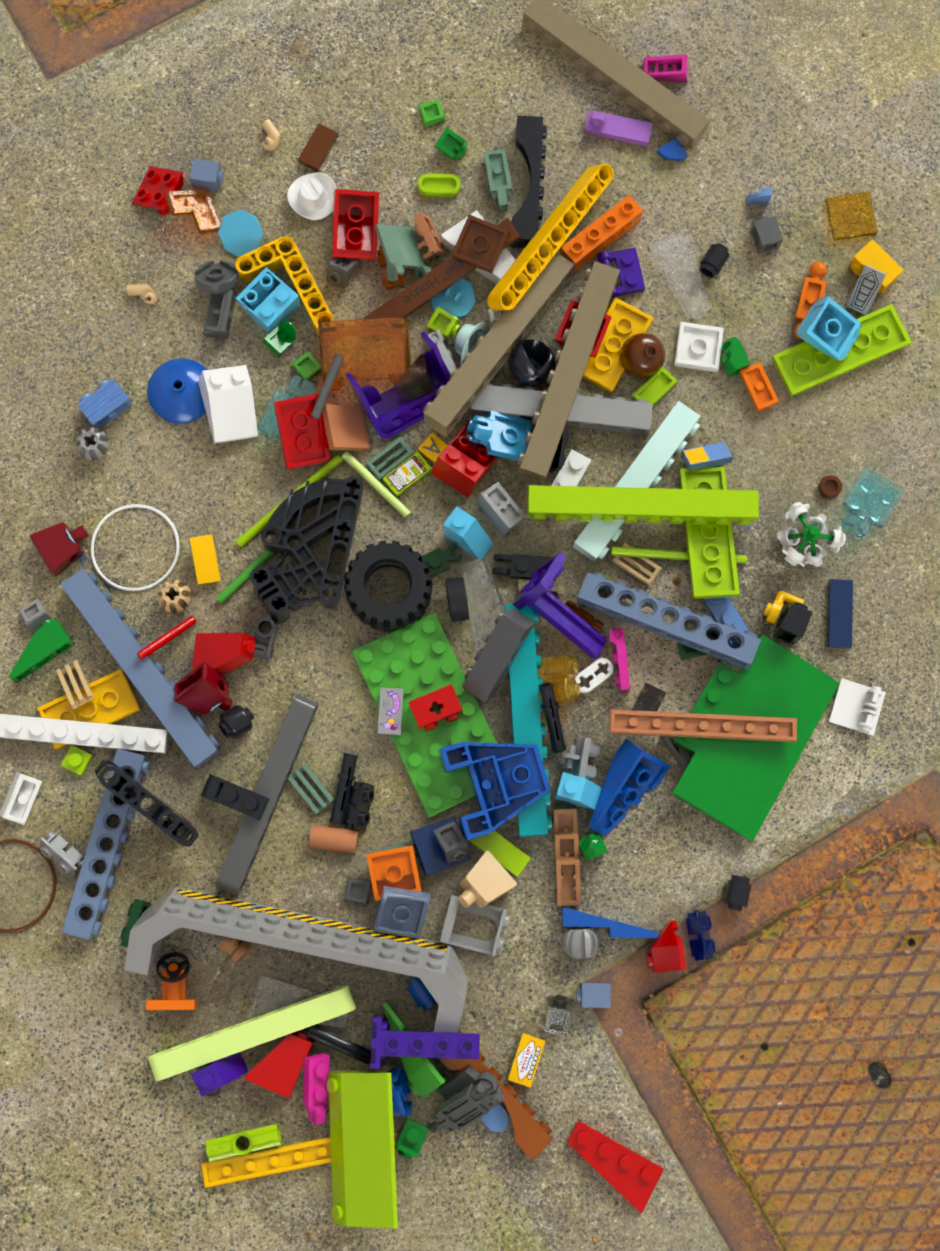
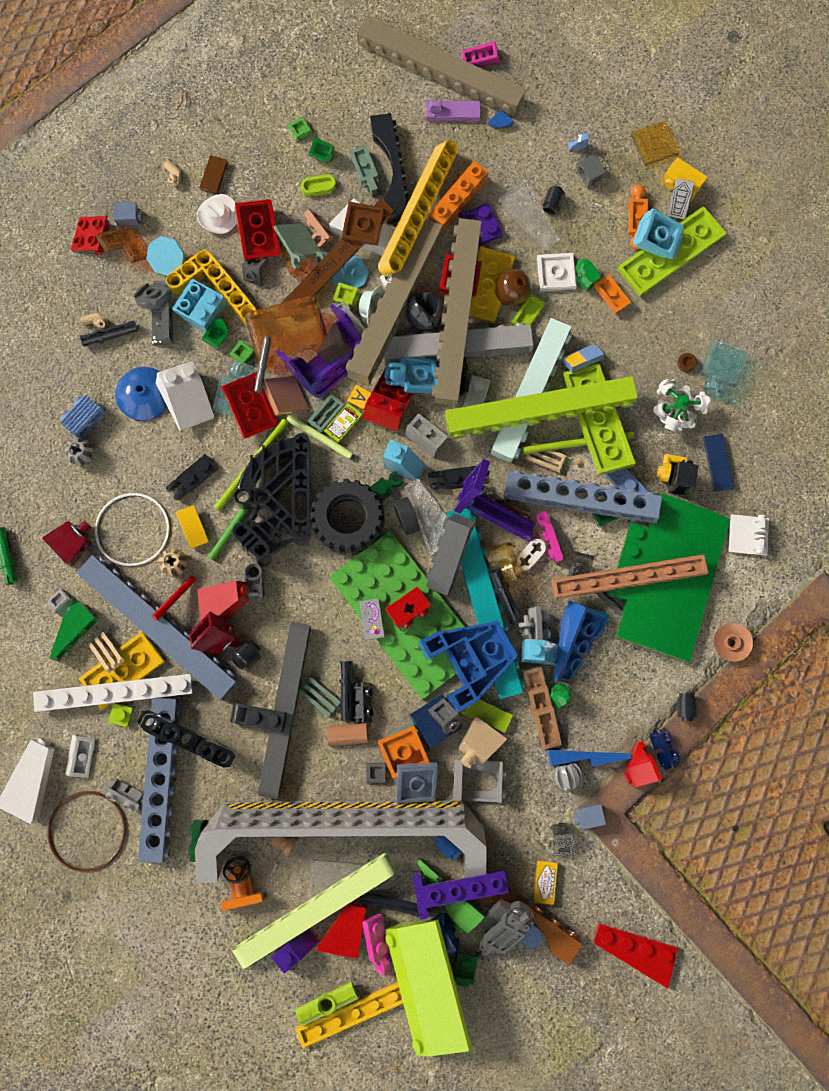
camera: 10 degrees left, 0 degrees up
none -> black pin [80,320,138,347]
none -> black hinge [166,454,218,501]
none -> nougat dish [713,623,753,662]

